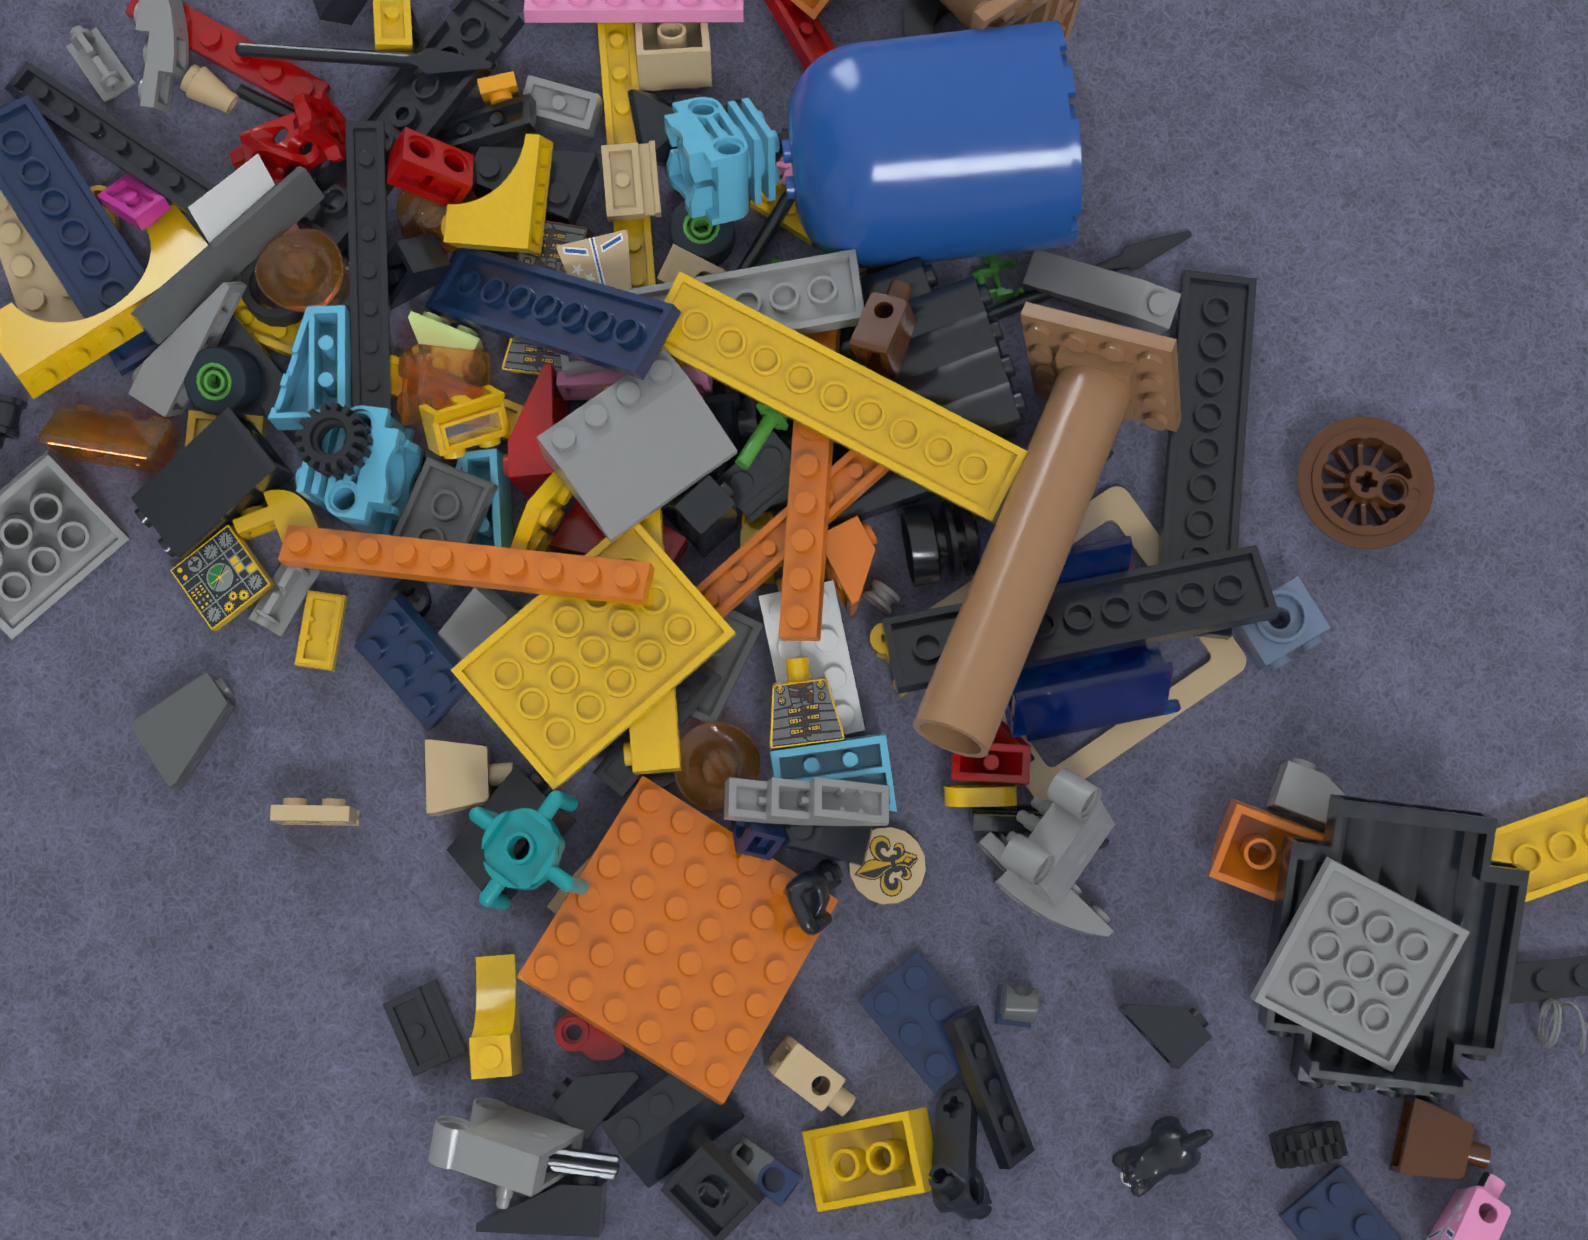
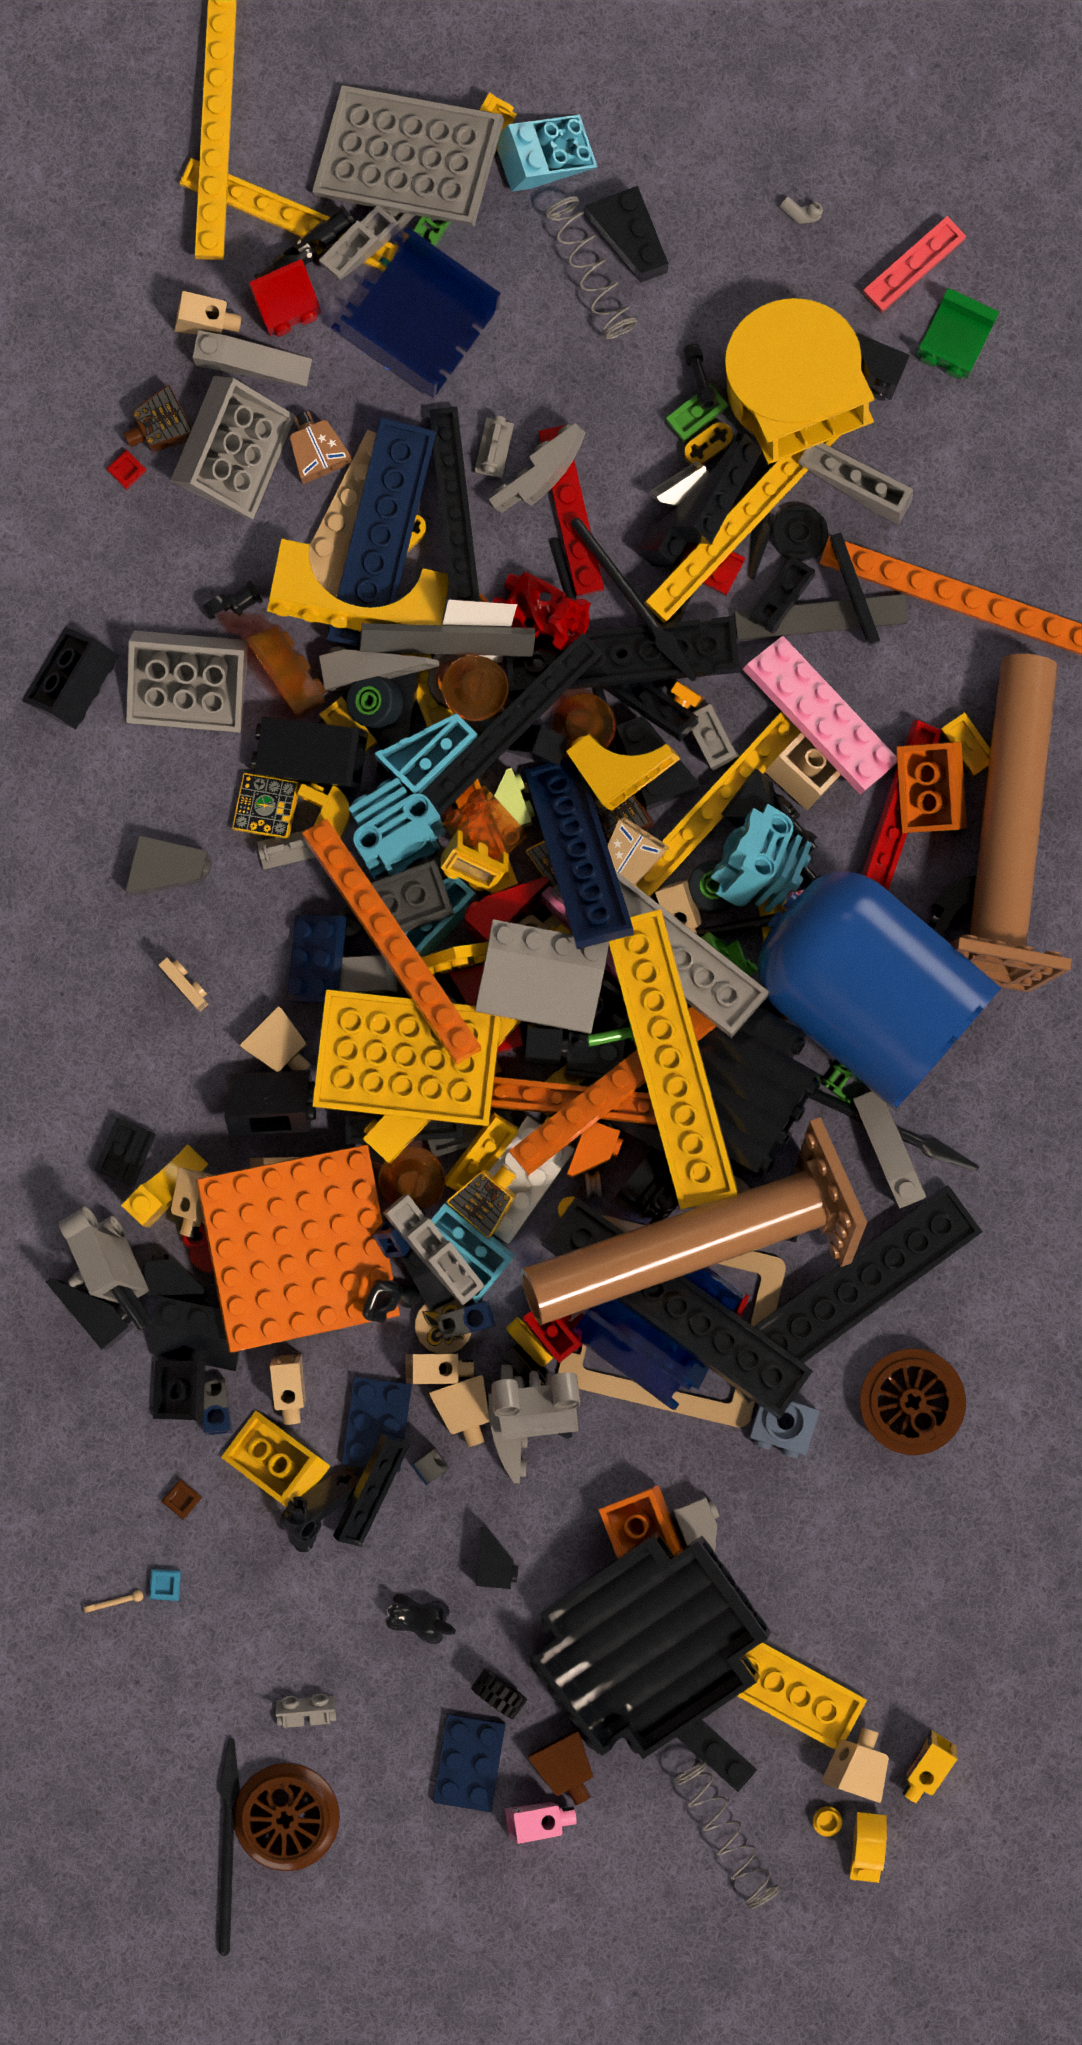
camera: 50 degrees right, 5 degrees up
dark pink plate [97,174,171,230] -> none
tan cone [180,64,239,114] -> none
yellow plate [294,590,348,672] -> none
black tyre [295,402,373,479] -> none
red brick [387,127,474,207] -> none
teal plate [469,790,589,910] -> none
tan plate [601,141,662,222] -> none
reddish brown torso [849,280,915,380] -> none
light grey plate [1250,857,1470,1072] -> none
none -> tan torso [171,1168,214,1238]
none -> tan torso [405,1354,474,1384]
none -> tan torso [430,1375,490,1447]
none -> leg [436,1301,496,1339]
none -> yellow plate [444,1113,519,1192]

